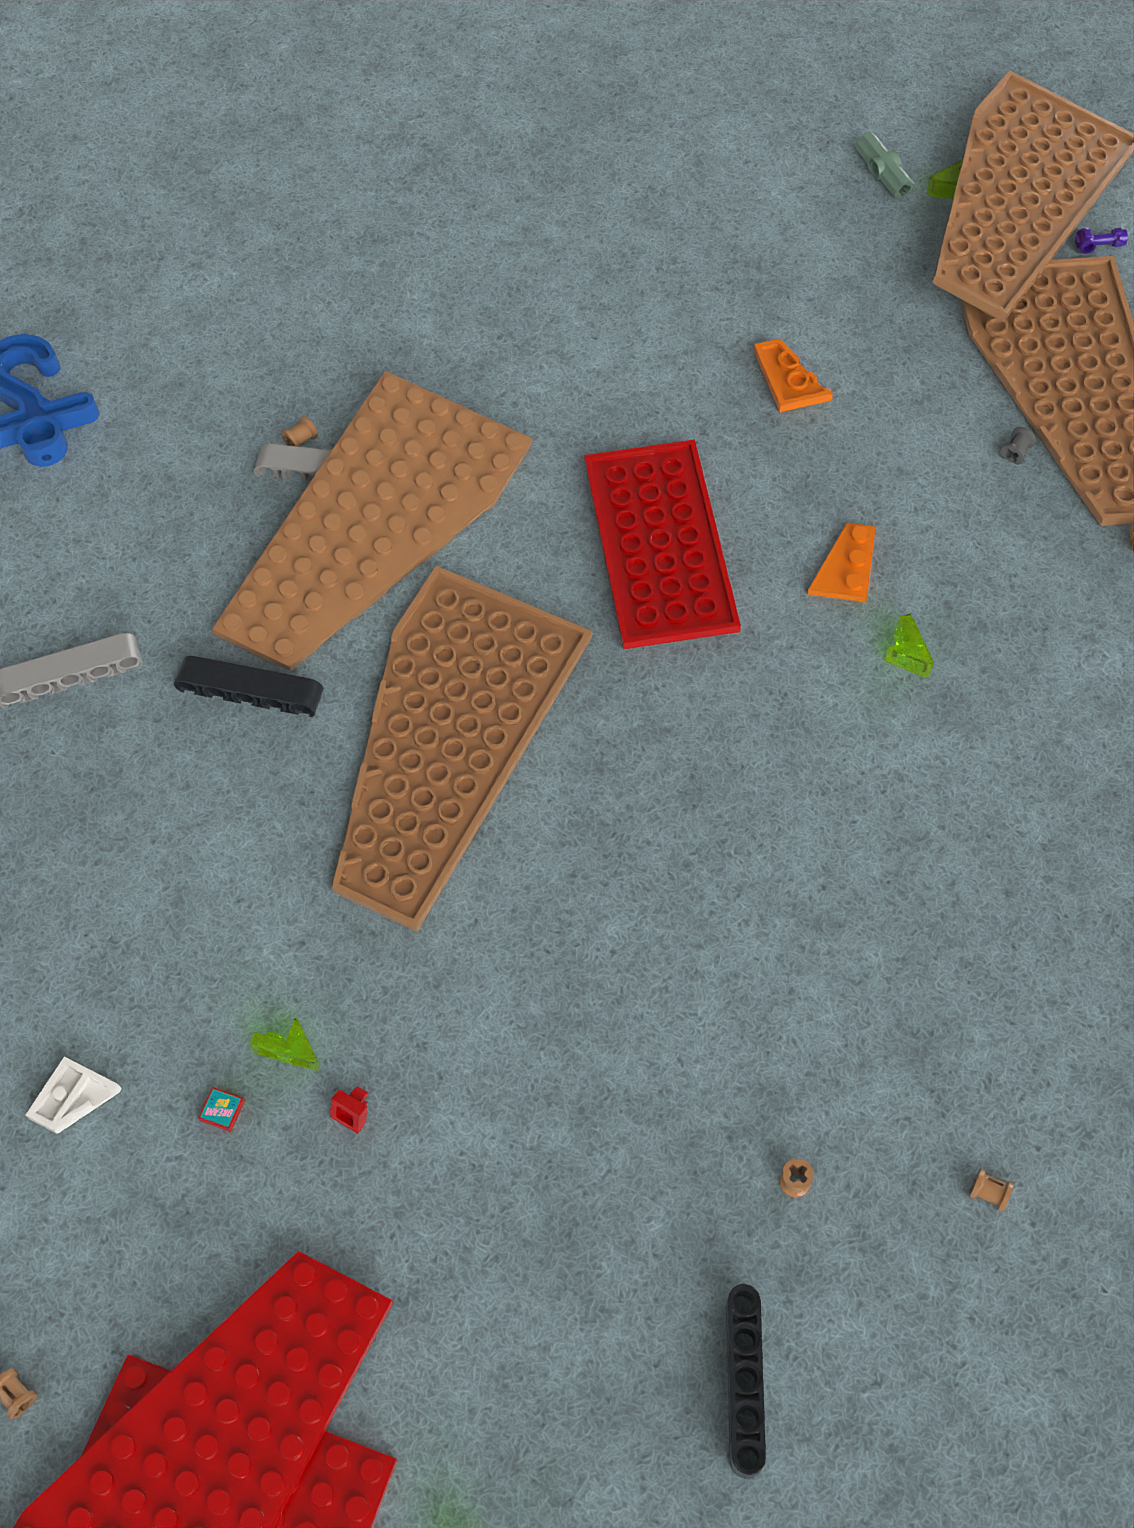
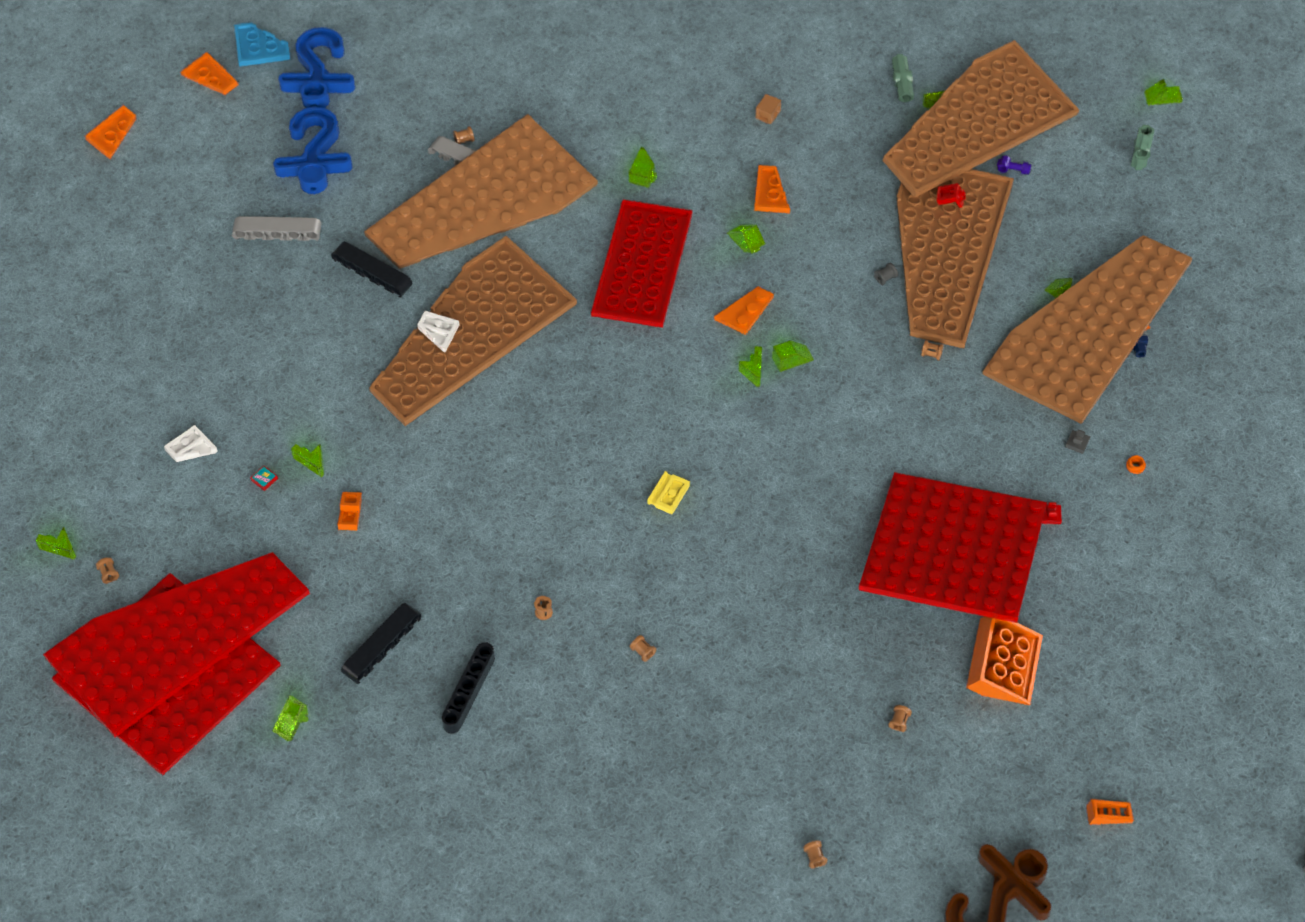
camera: 20 degrees right, 5 degrees down
red tile [330,1086,369,1134] -> none
none -> blue piece [273,107,353,194]
none -> orange slope [338,492,362,530]
none -> black beam [341,603,422,684]
none -> white wing [418,311,459,352]
none -> clear neon green slope [629,147,657,188]
none -> light yellow plate [647,471,690,515]
none -> clear neon green slope [727,224,765,254]
none -> medium nougat brick [756,94,781,124]
none -> clear neon green slope [772,341,814,372]
none -> red bracket [936,183,966,208]

